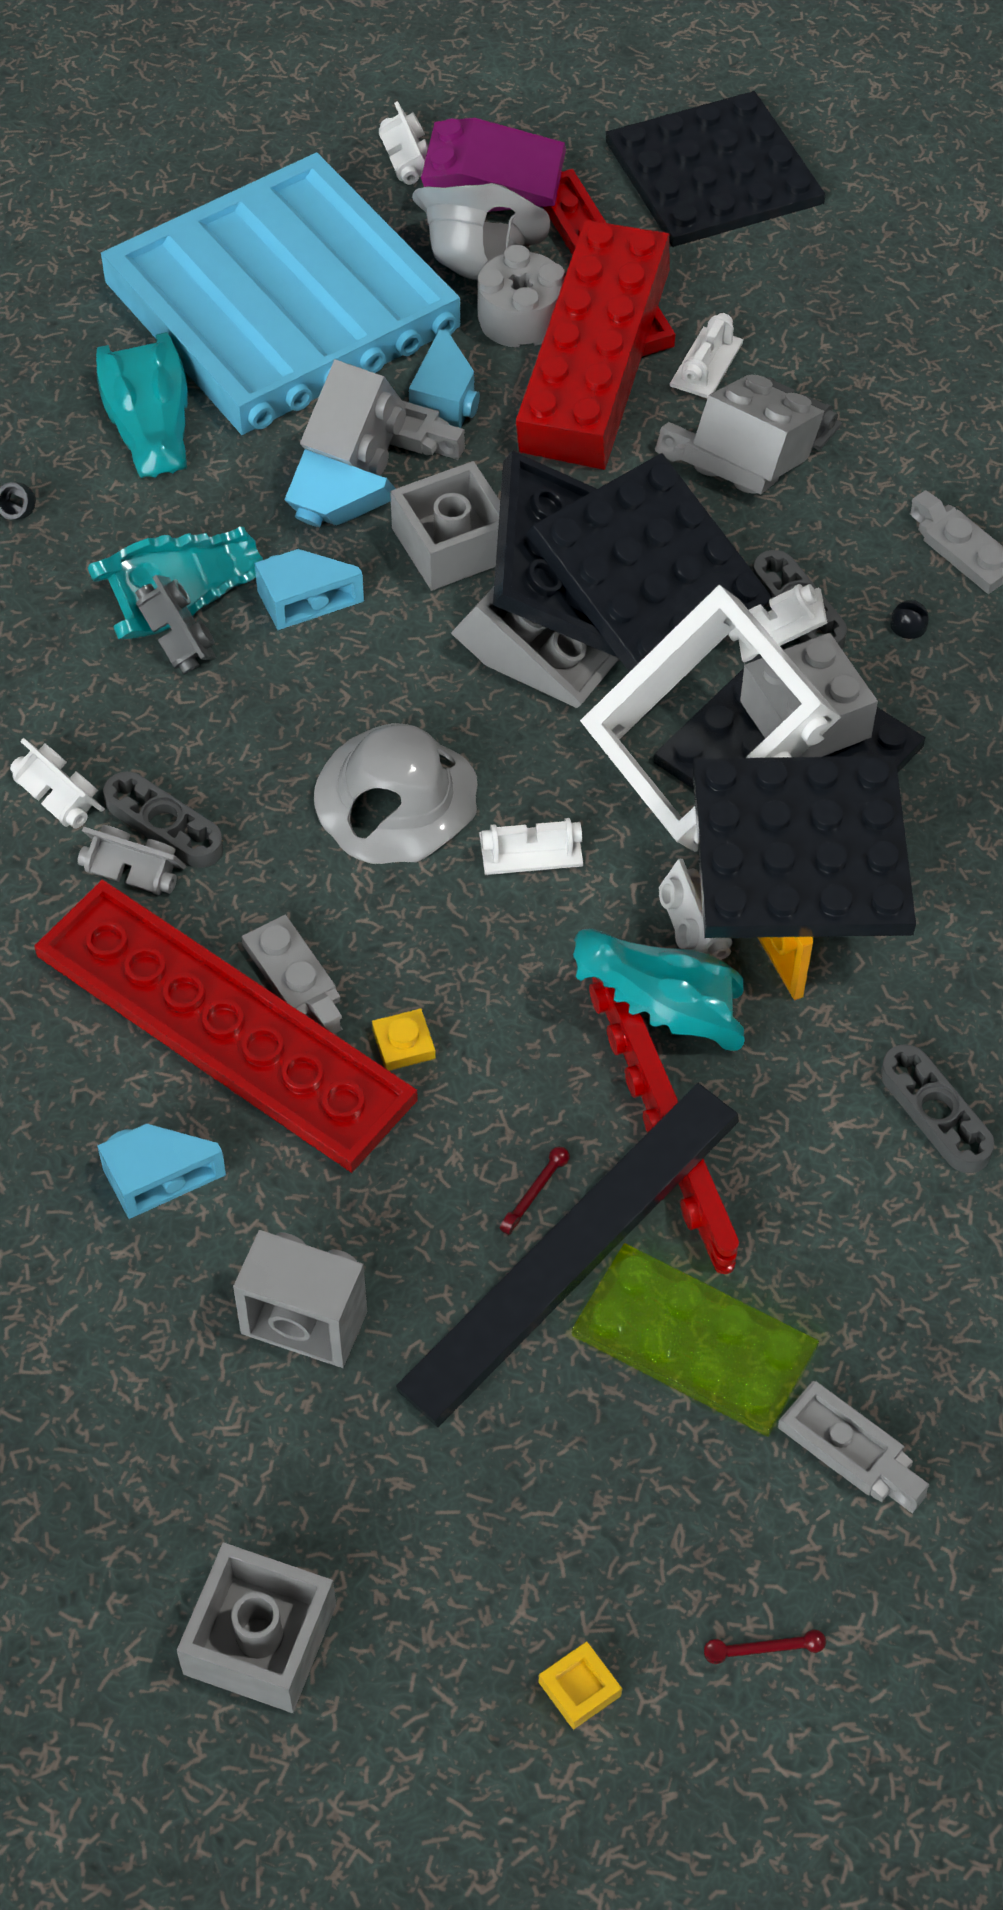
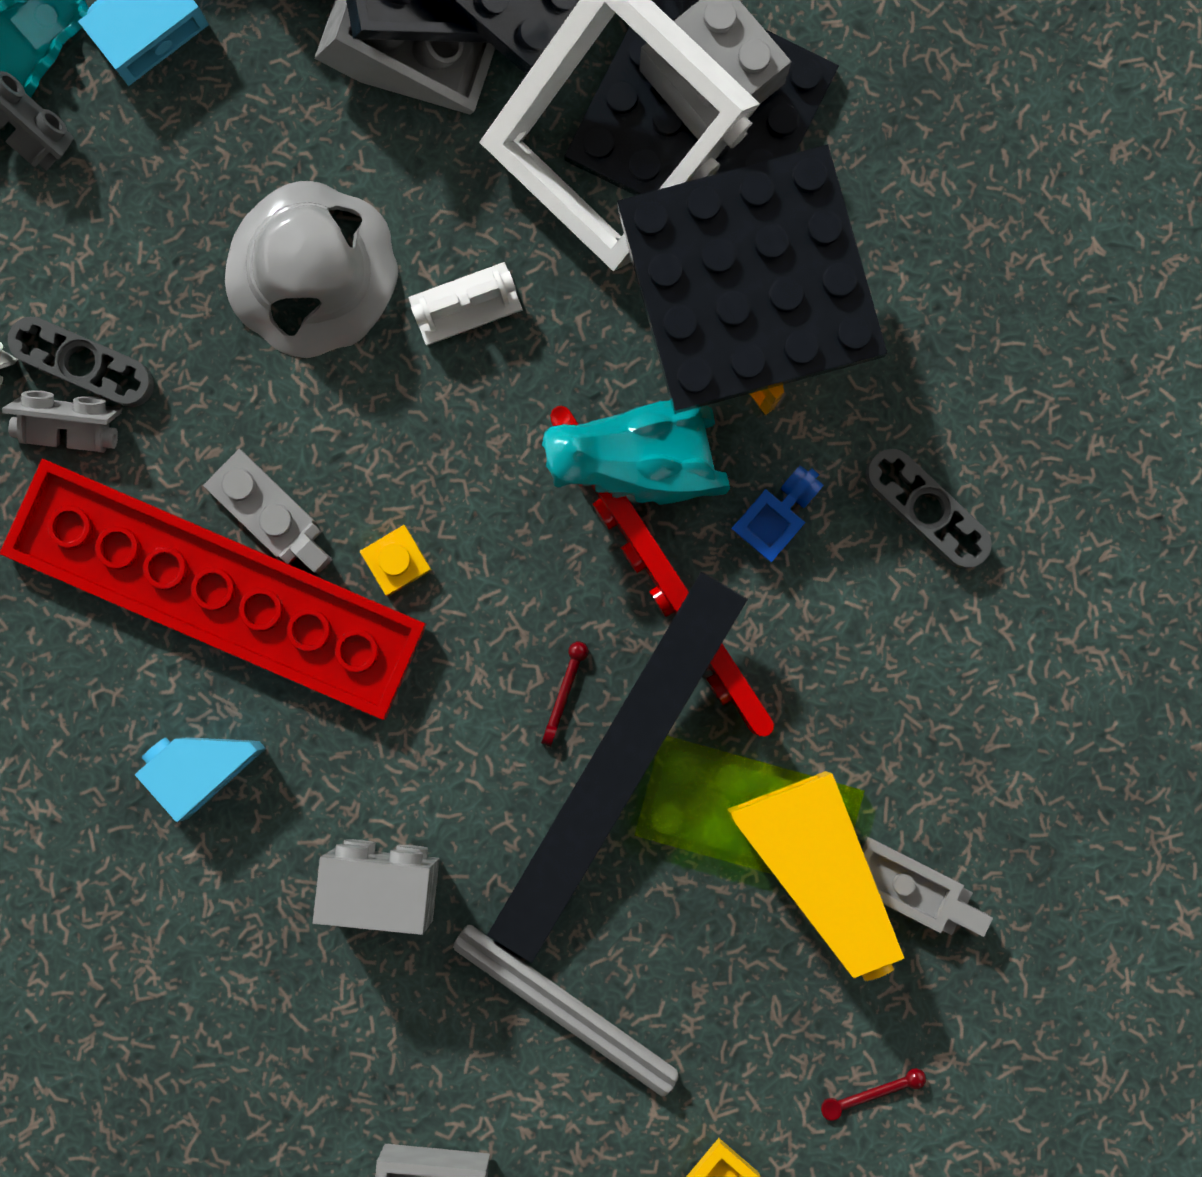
camera: 15 degrees left, 30 degrees up
white hinge [659,859,732,960] -> none
none -> light grey axle [453,925,679,1096]
none -> yellow slope [727,771,905,981]
none -> blue plate [731,465,824,563]

